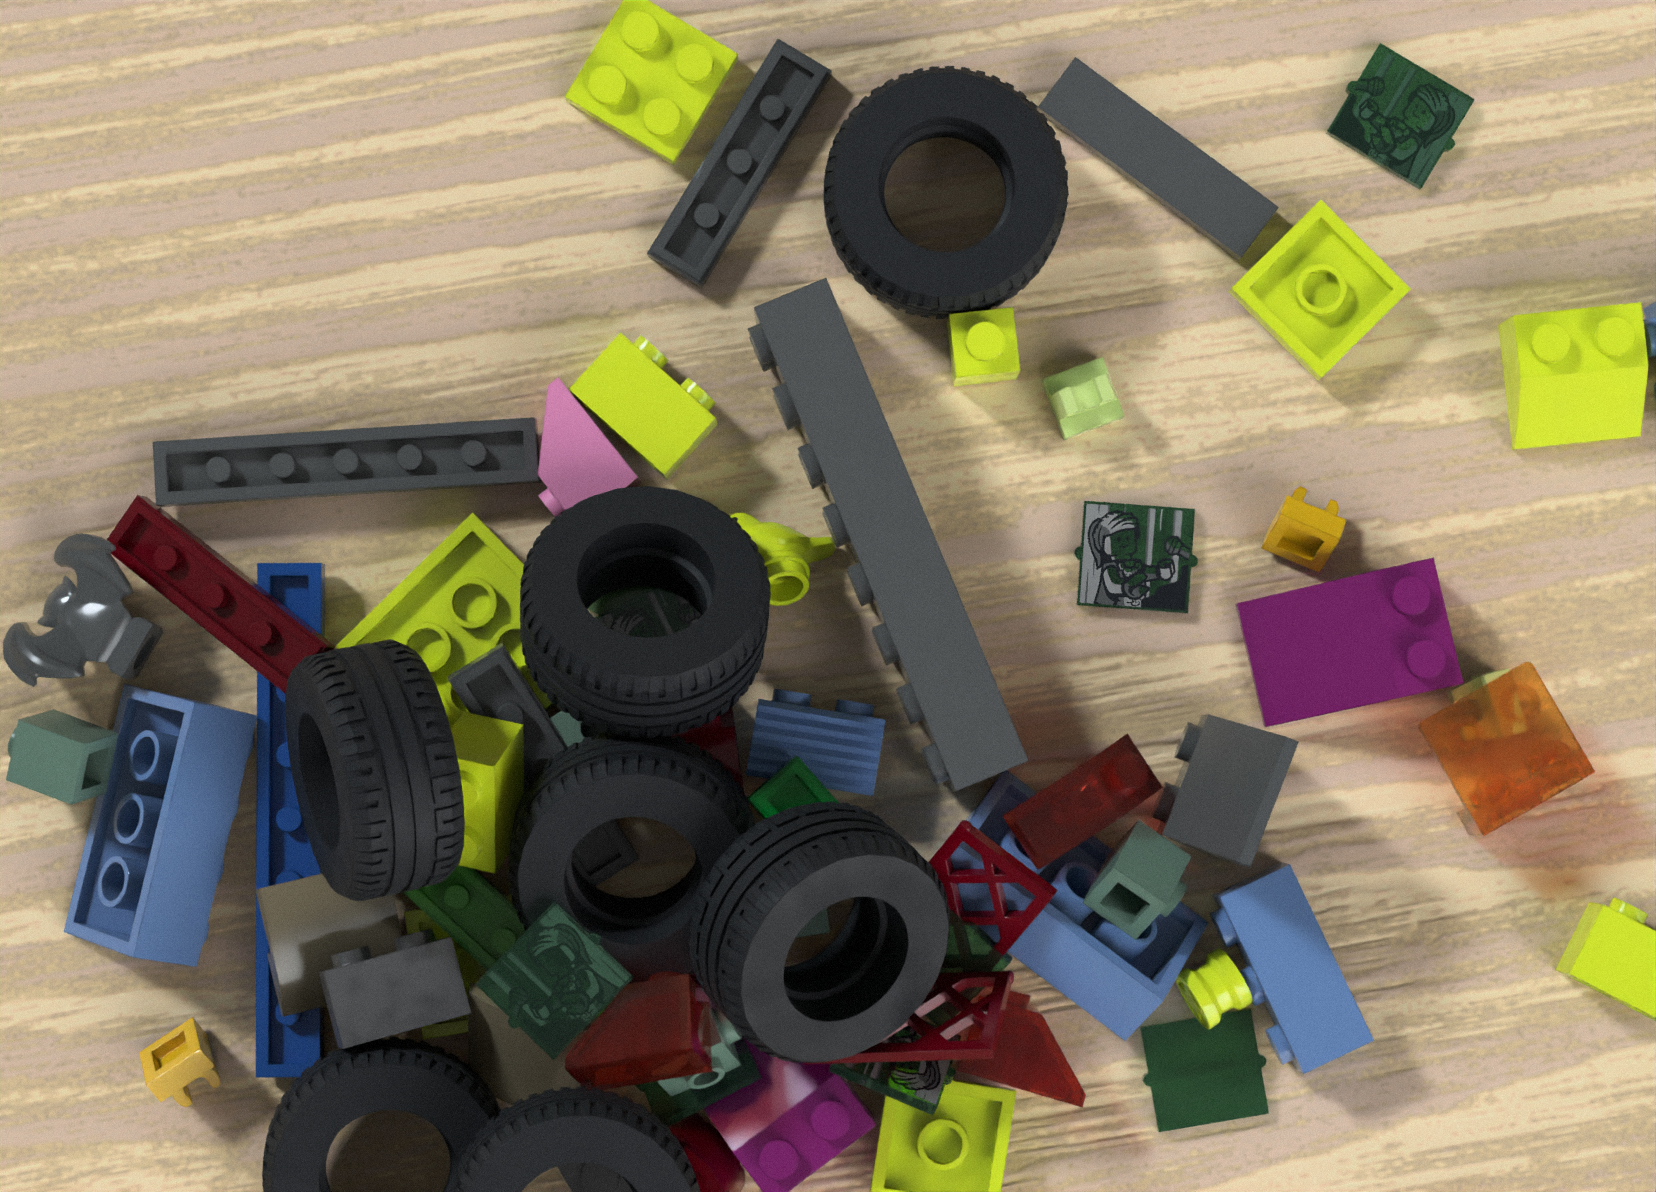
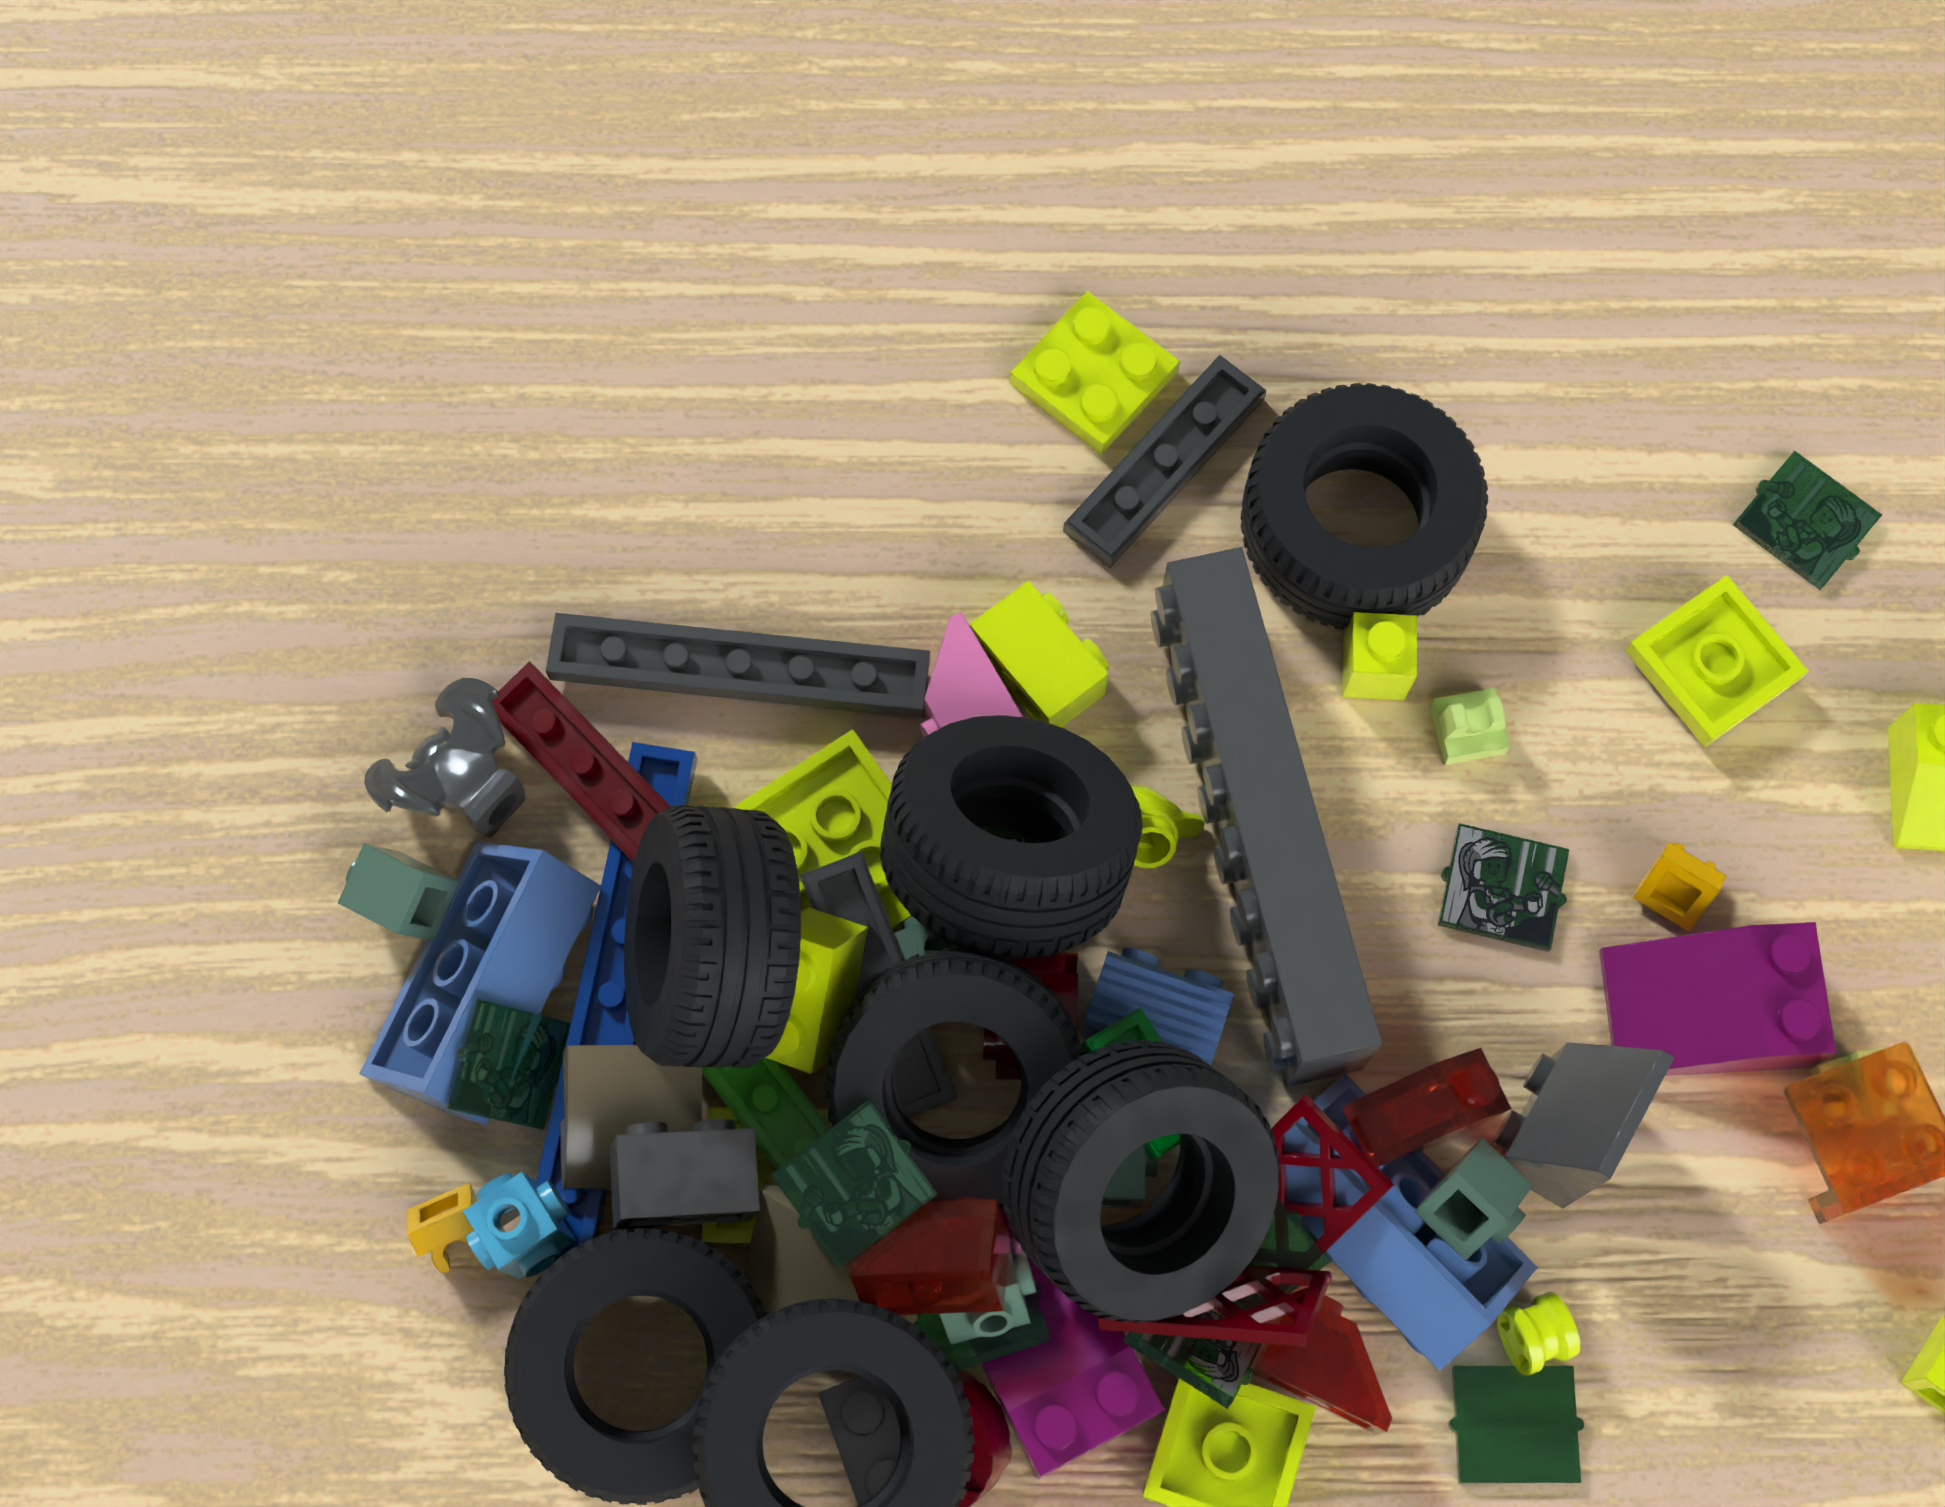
camera: 10 degrees right, 15 degrees down
dark grey tile [1037,57,1279,261] -> none
medium blue brick [1210,862,1374,1074] -> none
none -> clear green piece [447,999,571,1130]
none -> medium azure brick [463,1171,576,1280]

